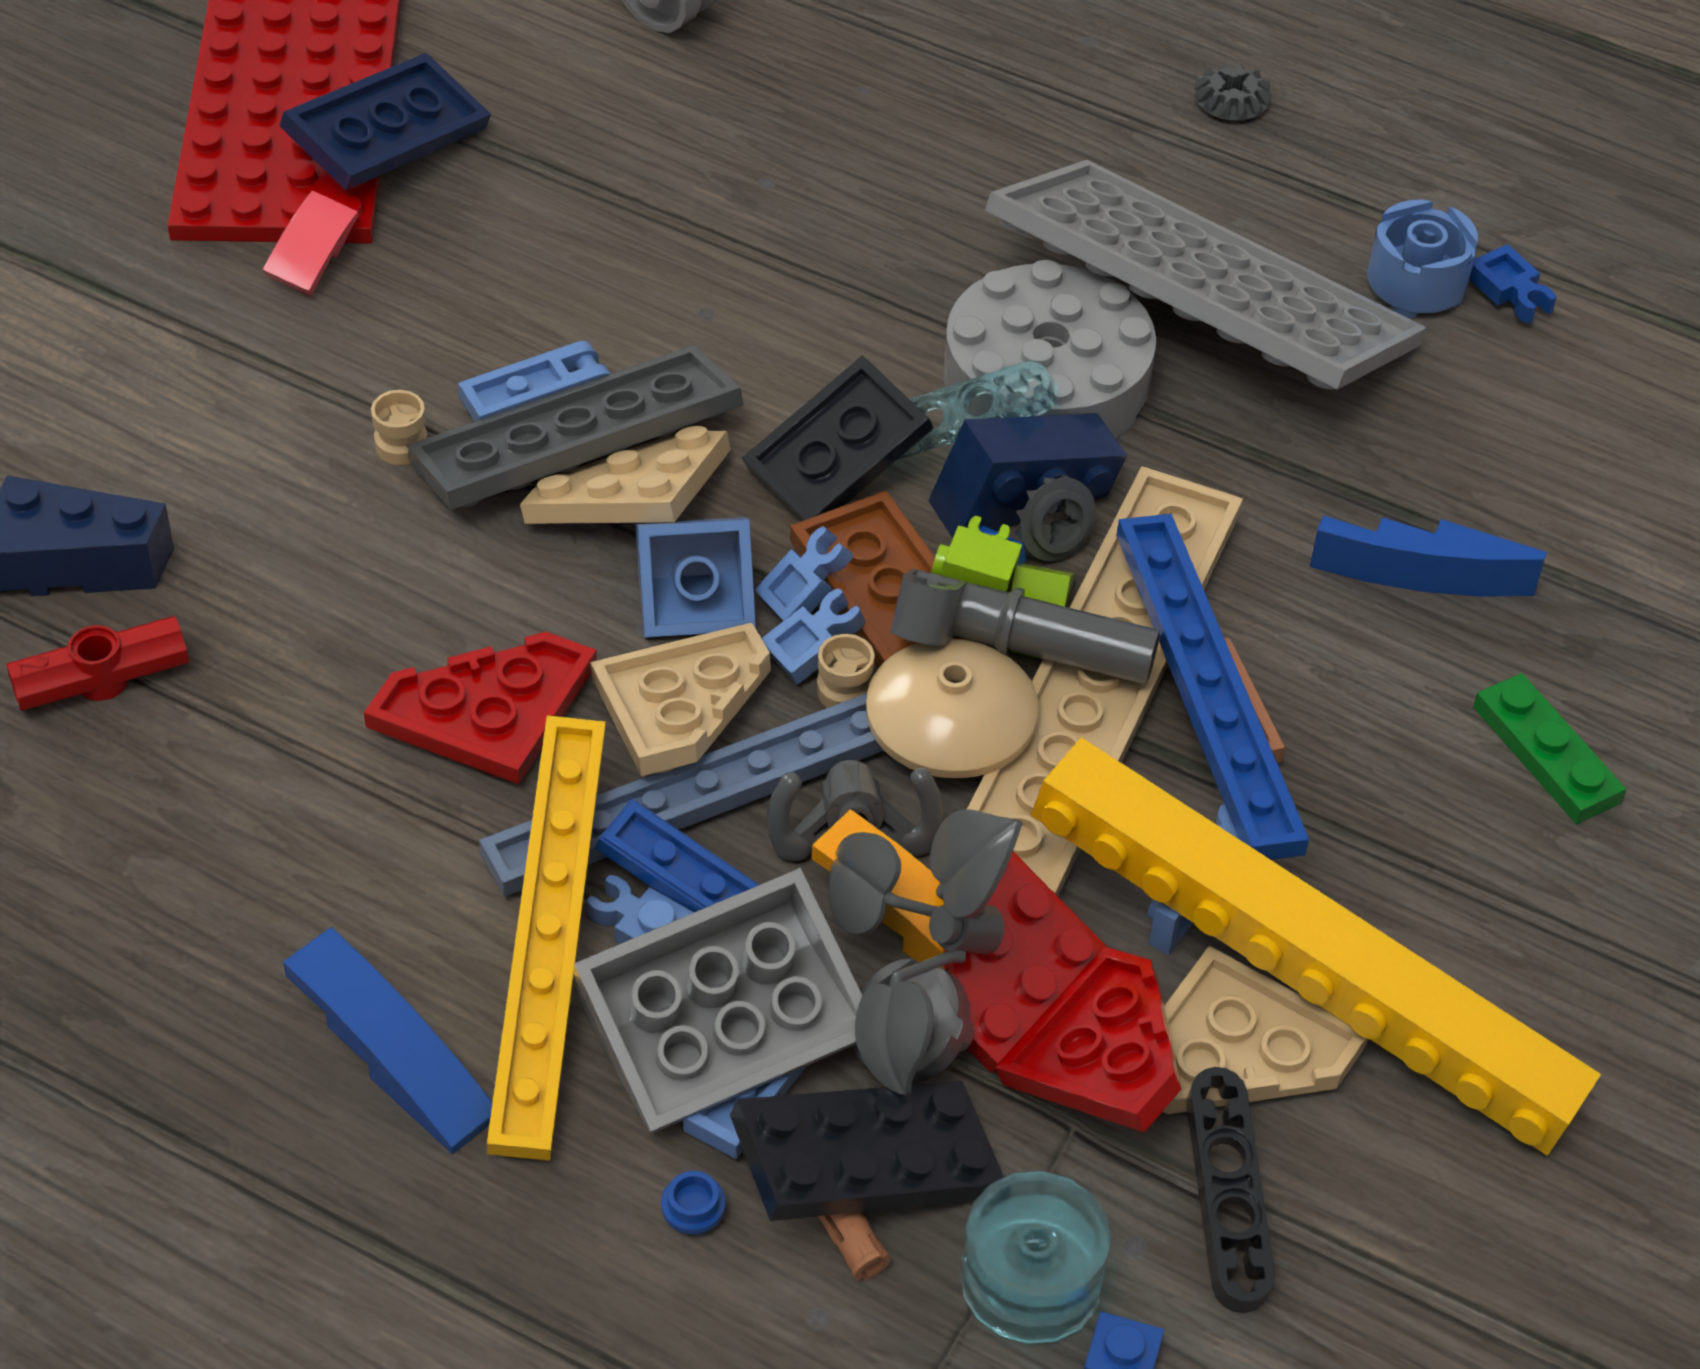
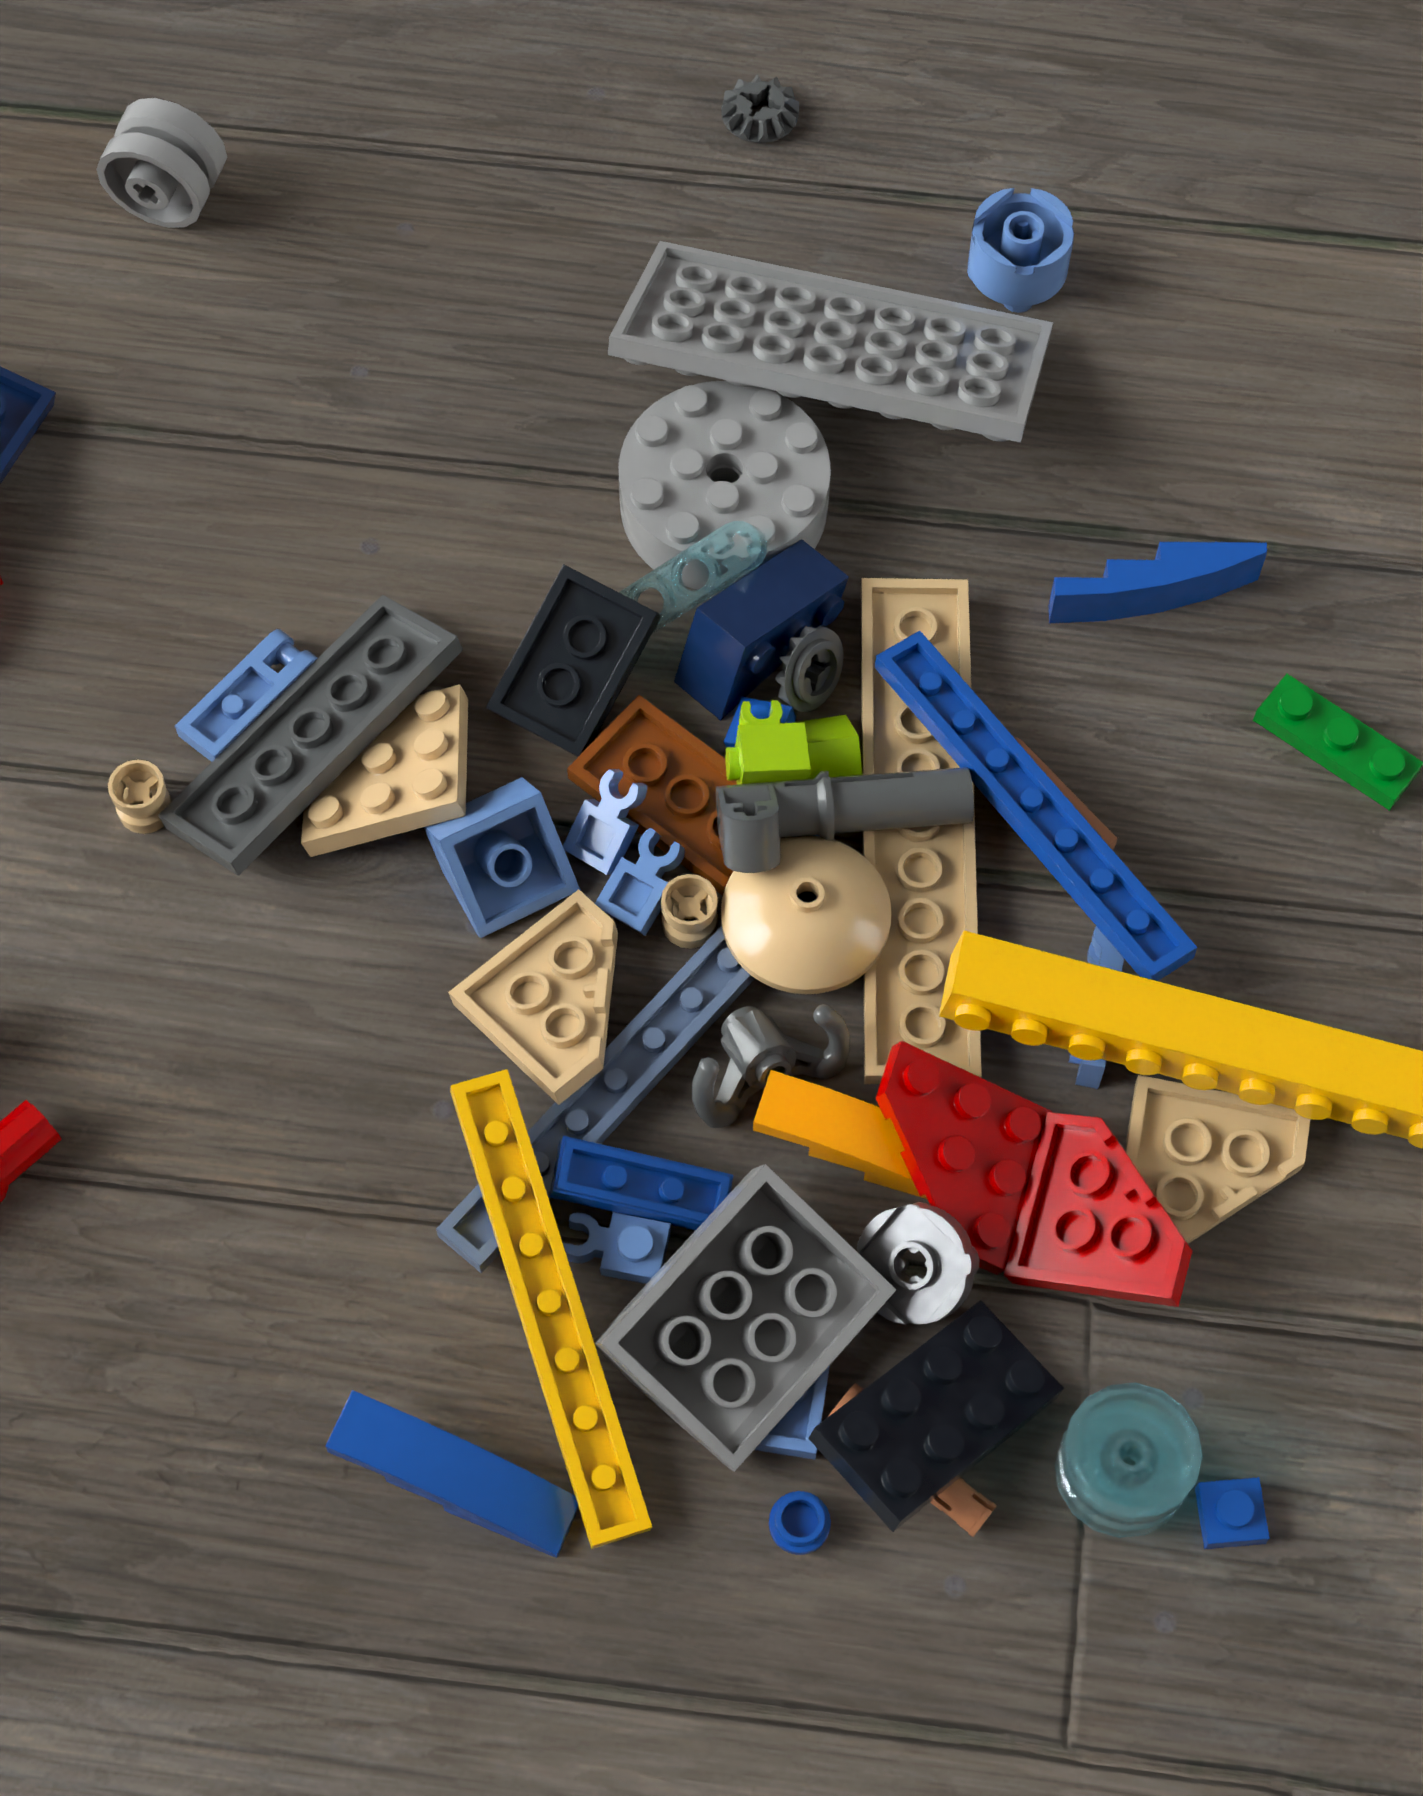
camera: 20 degrees left, 15 degrees up
red plate [364,632,597,784] -> none
dark grey plant [829,809,1023,1095] -> none
black beam [1186,1067,1275,1313] -> none
blue plate [1469,244,1557,324] -> none

